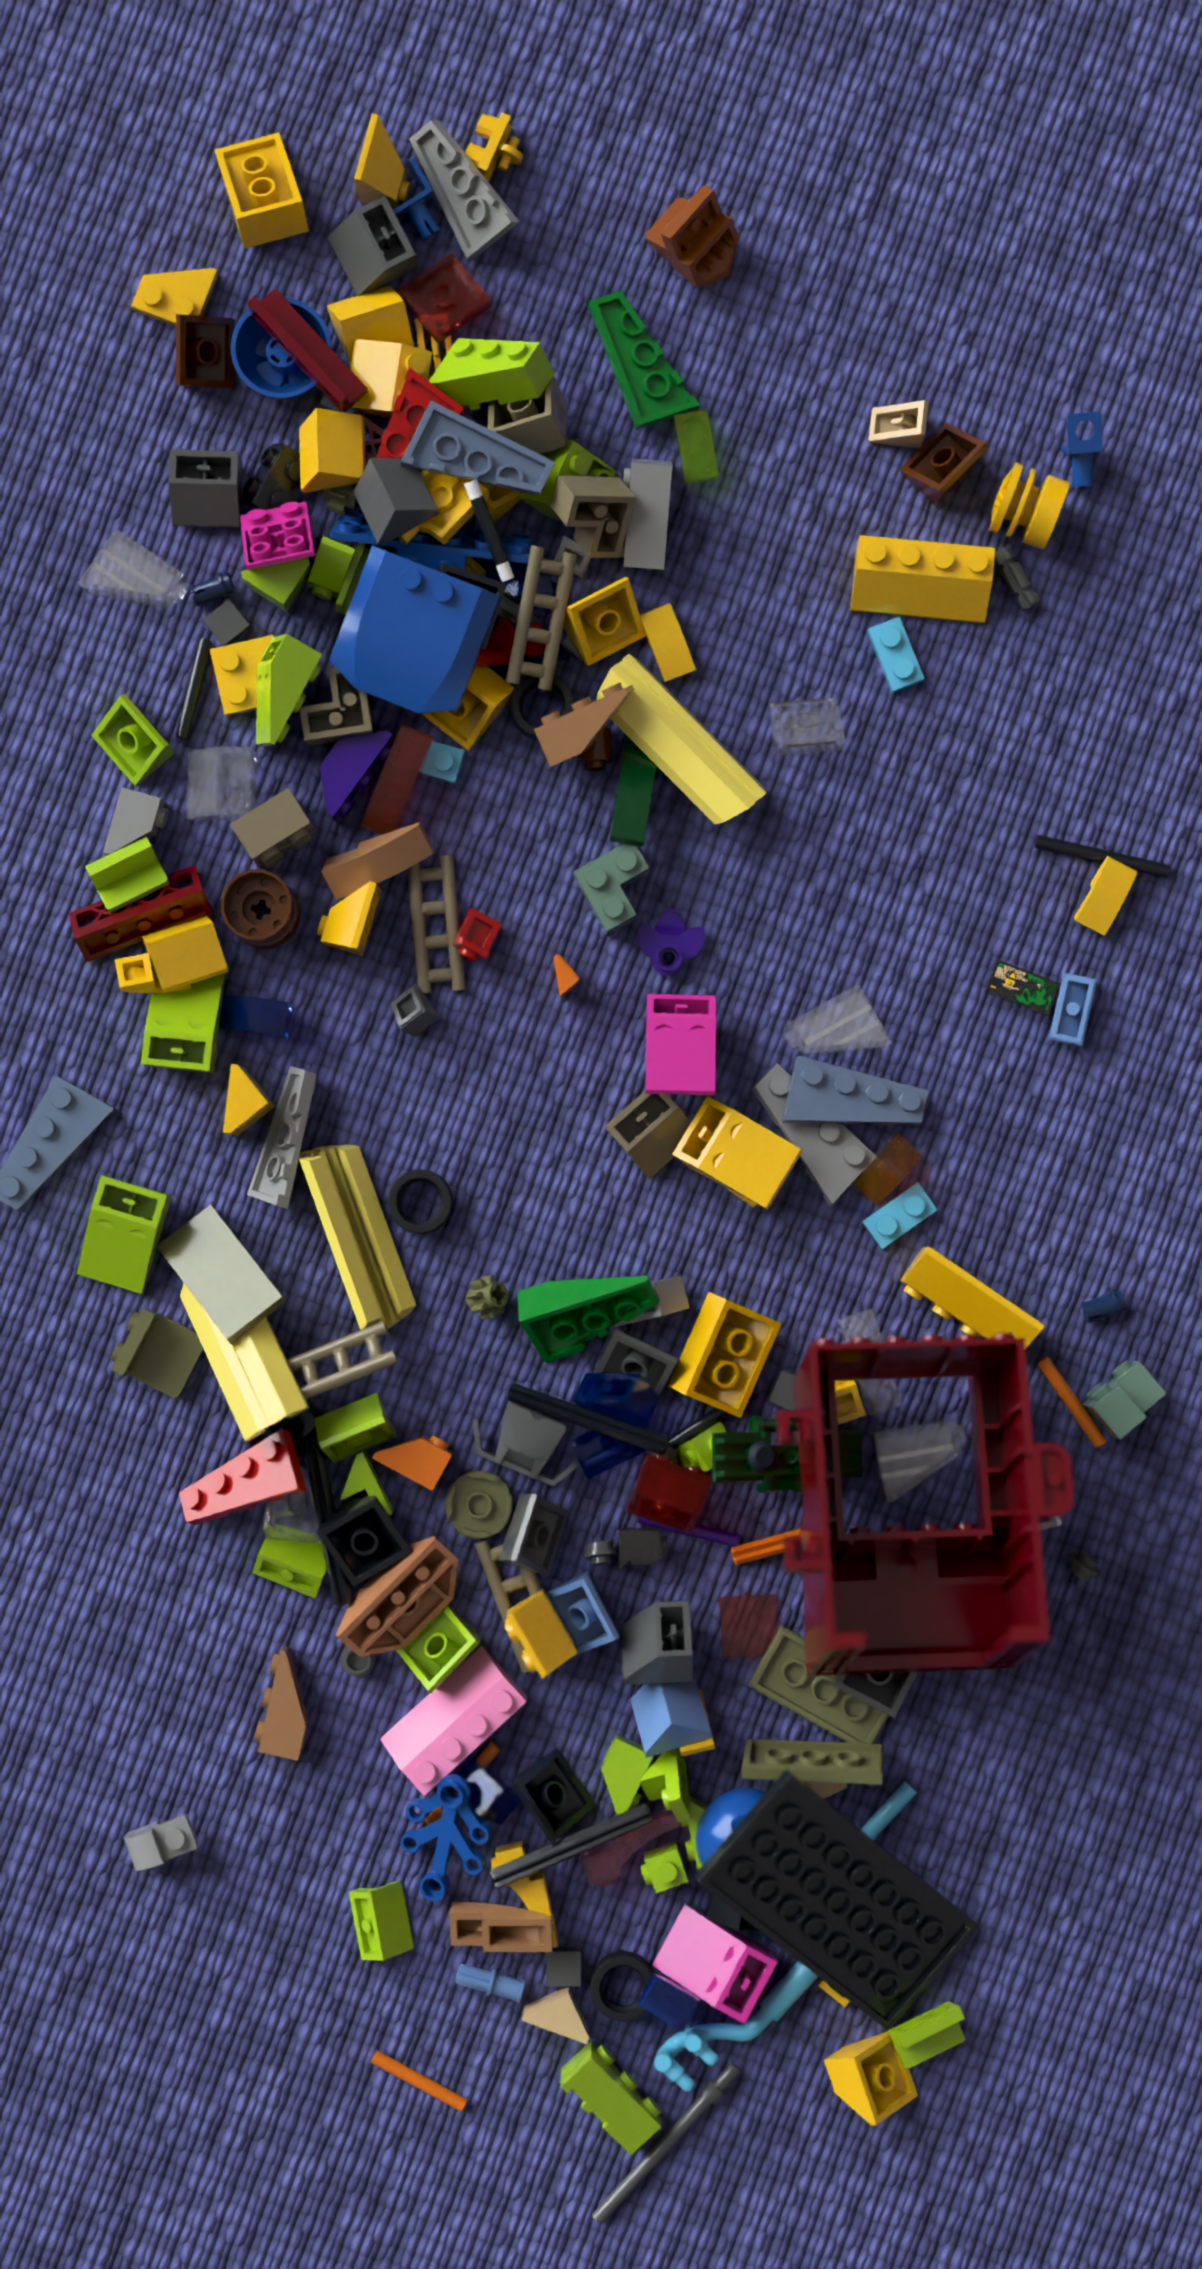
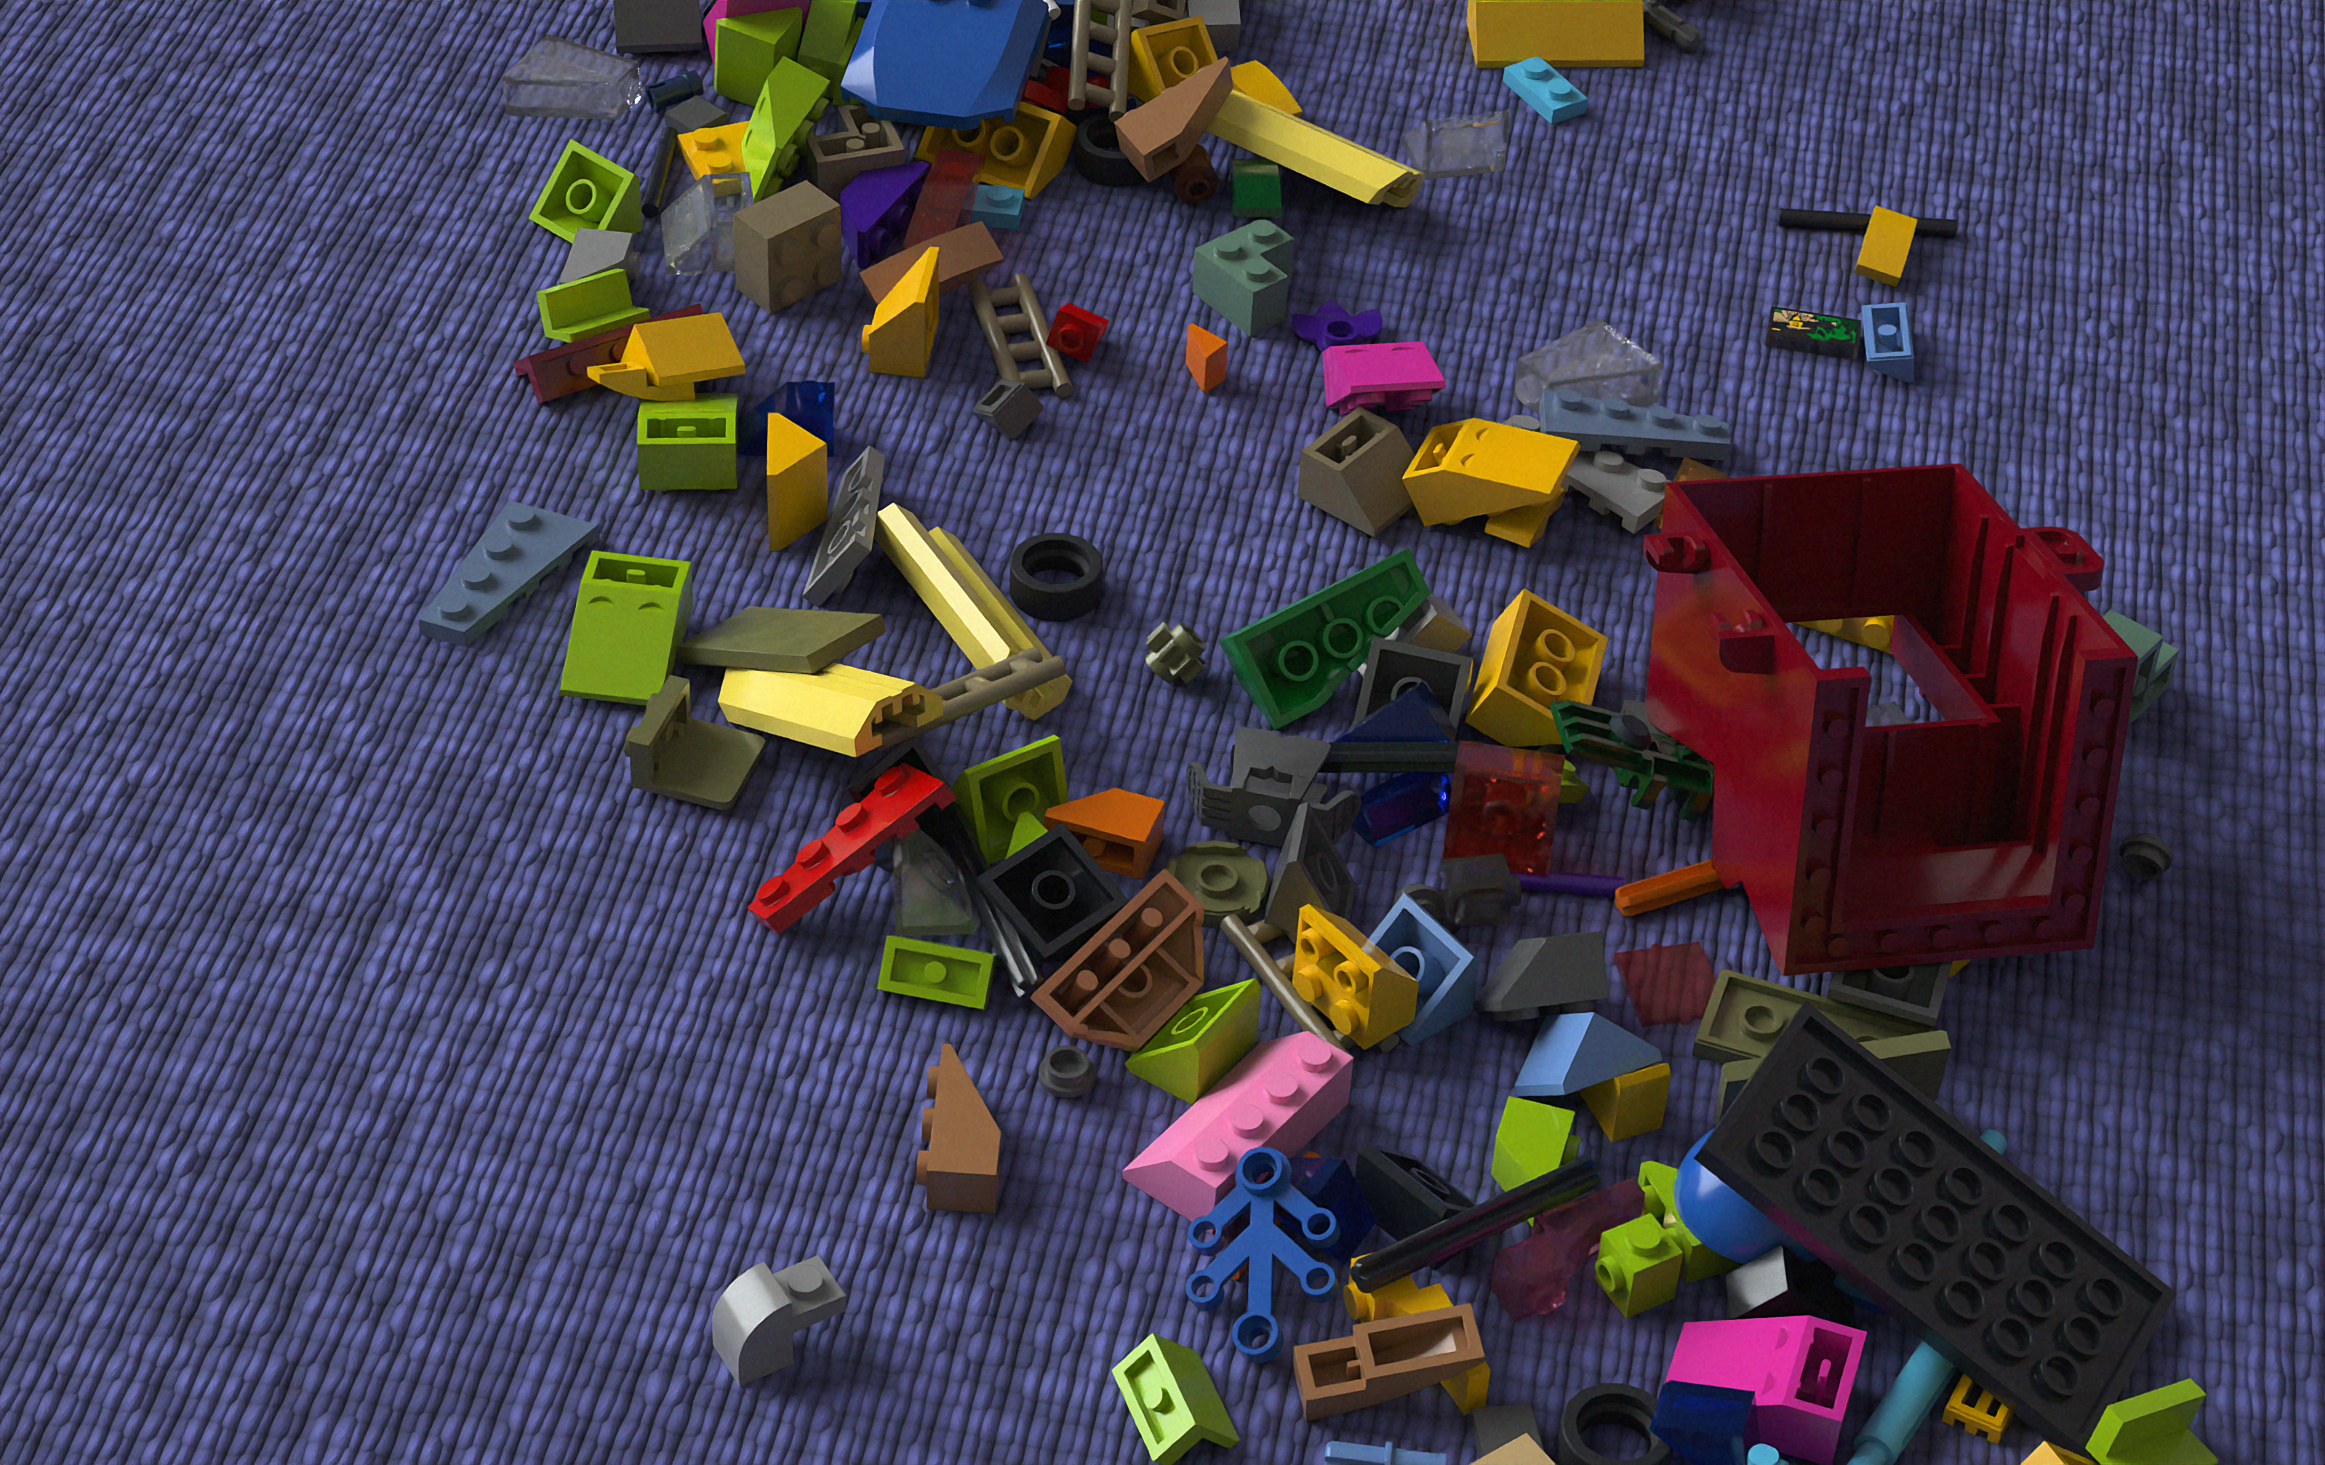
camera: 10 degrees left, 45 degrees down
reddish brown wheel [221,869,301,949] -> none
lime slope [640,1748,692,1822] -> none

